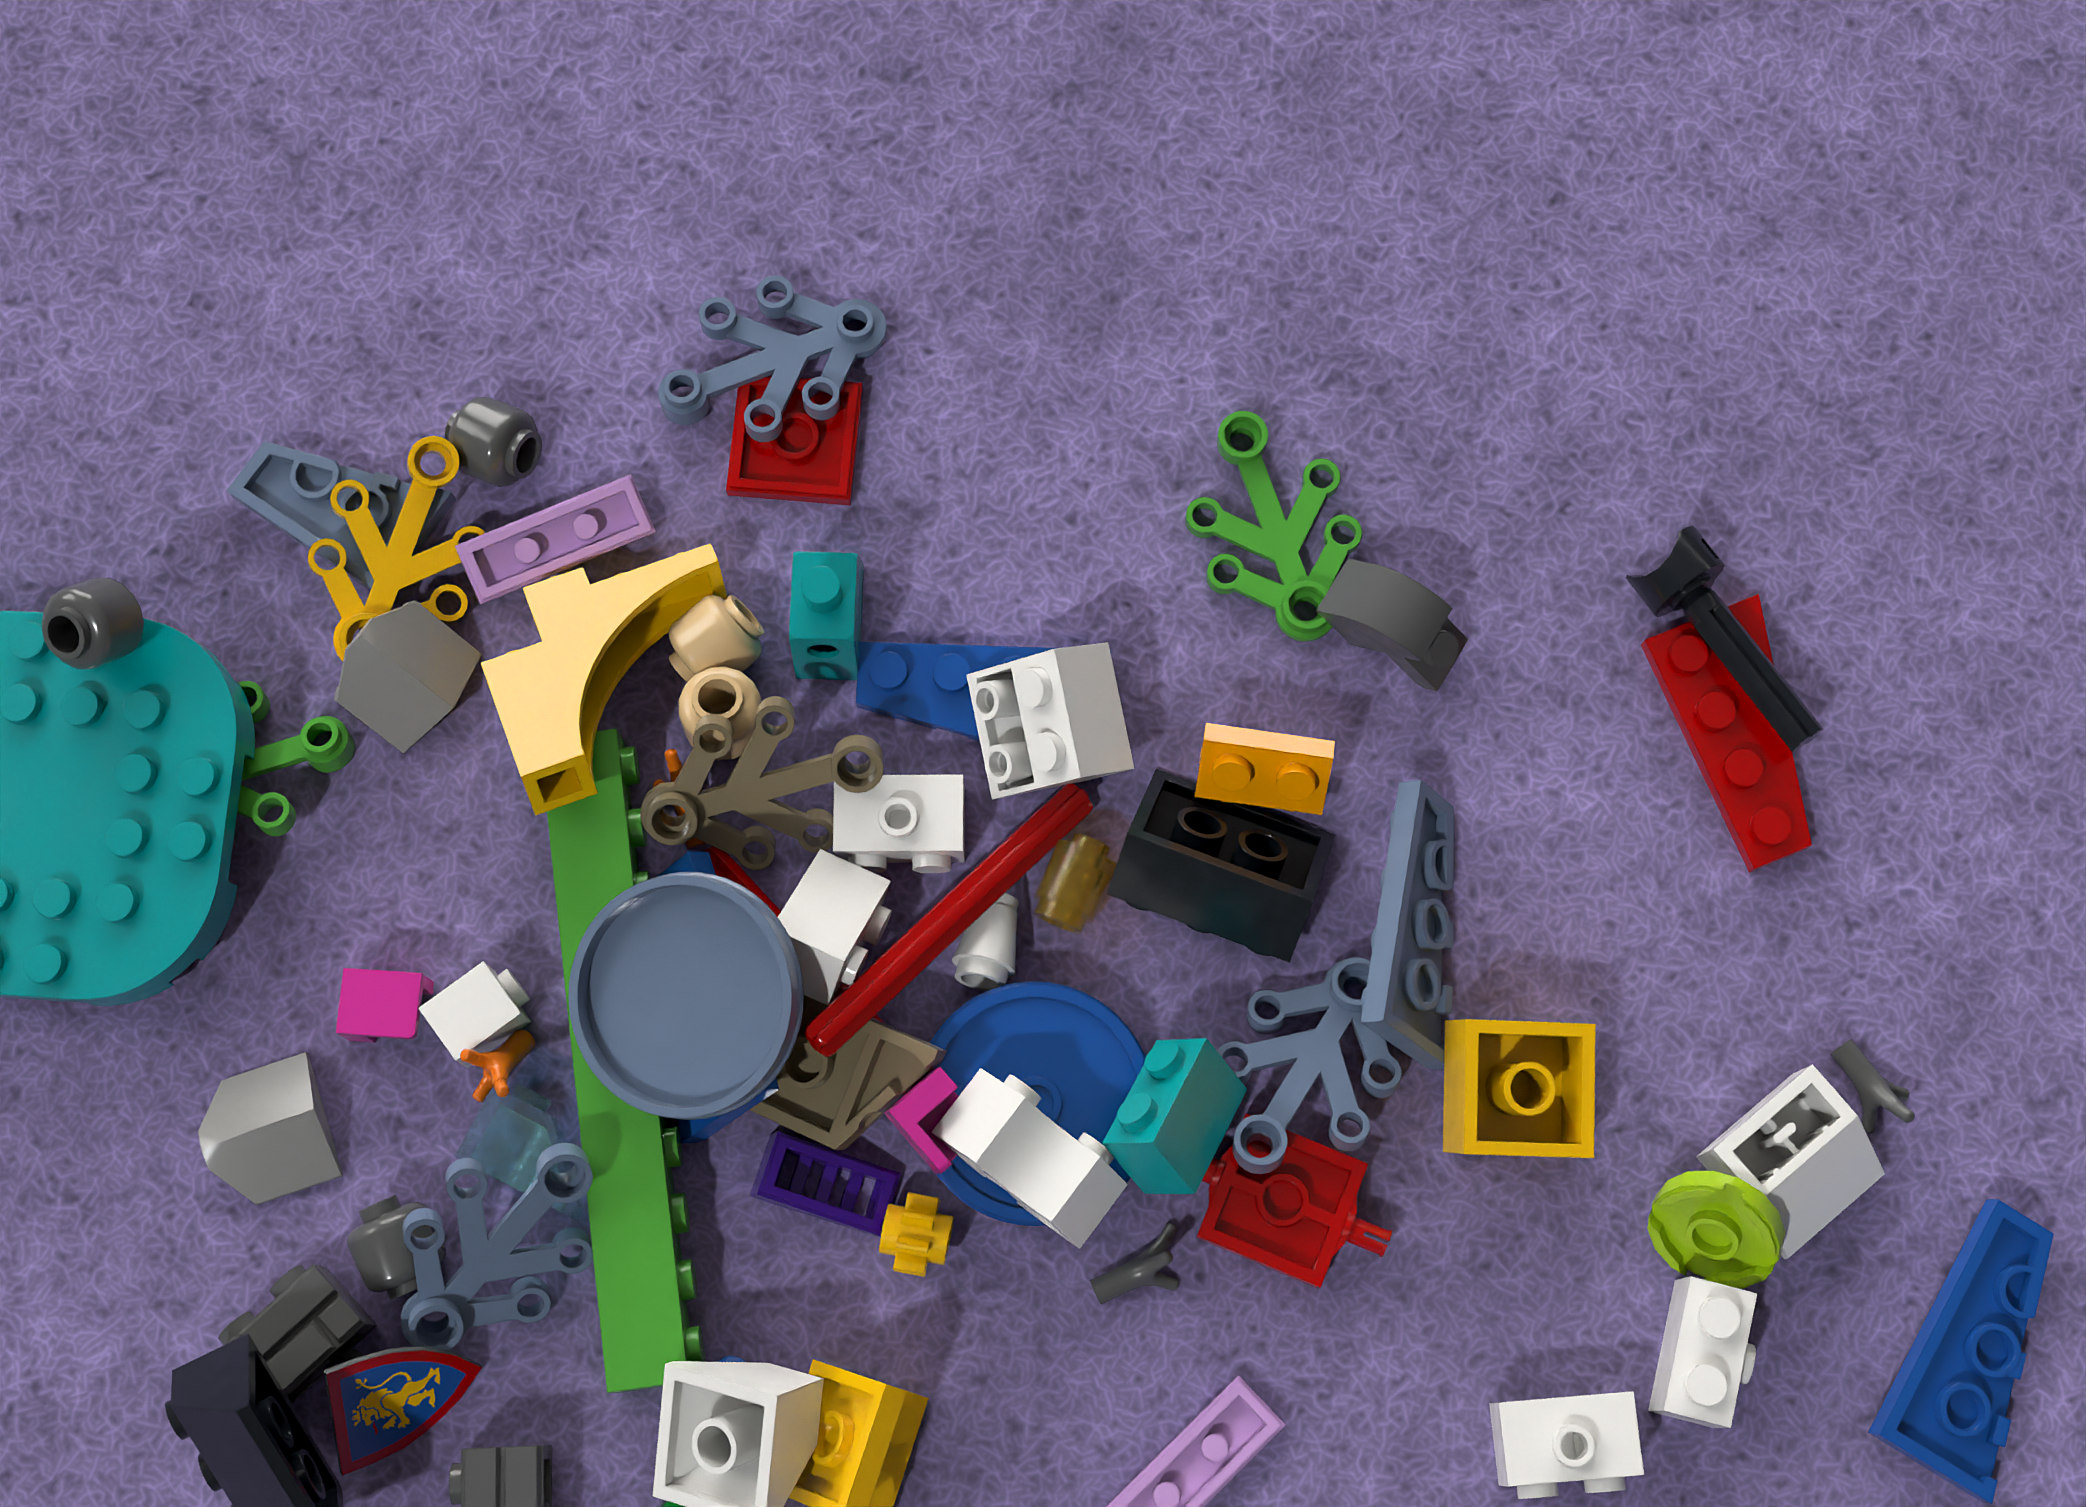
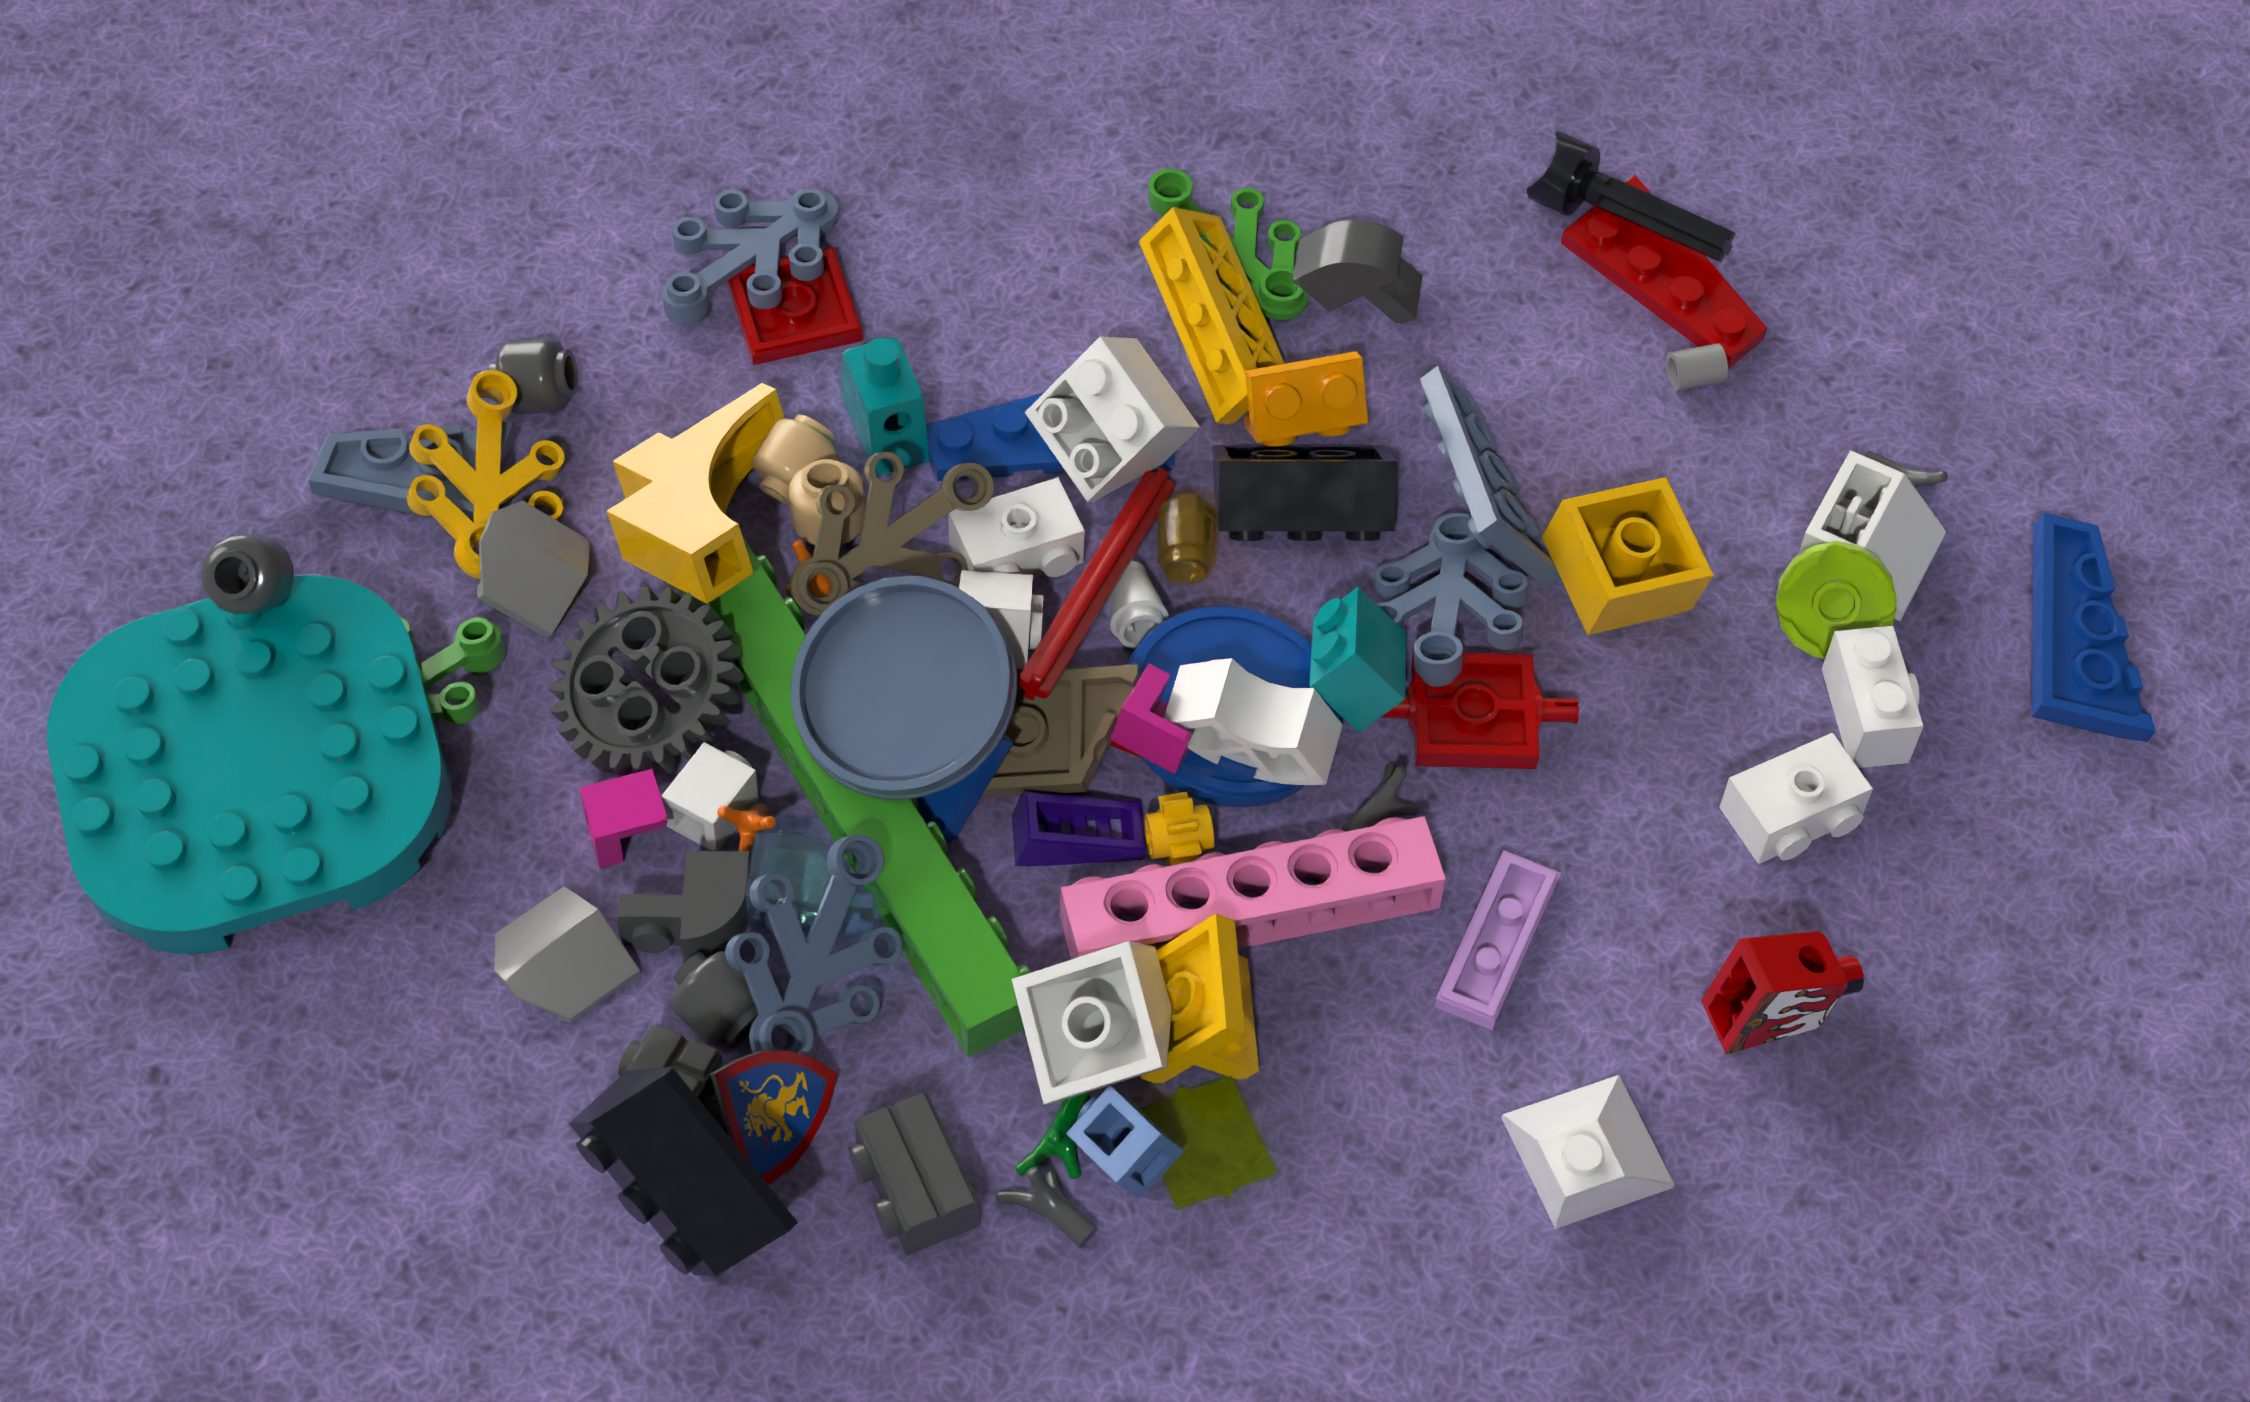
camera: 25 degrees left, 20 degrees down
lavender tile [455,474,656,605] -> none
none -> dark grey gear [549,586,744,777]
none -> dark grey brick [617,851,752,964]
none -> bright pink brick [1060,816,1446,959]
none -> yellow fence [1139,207,1285,424]
none -> light grey hinge [1666,343,1728,391]

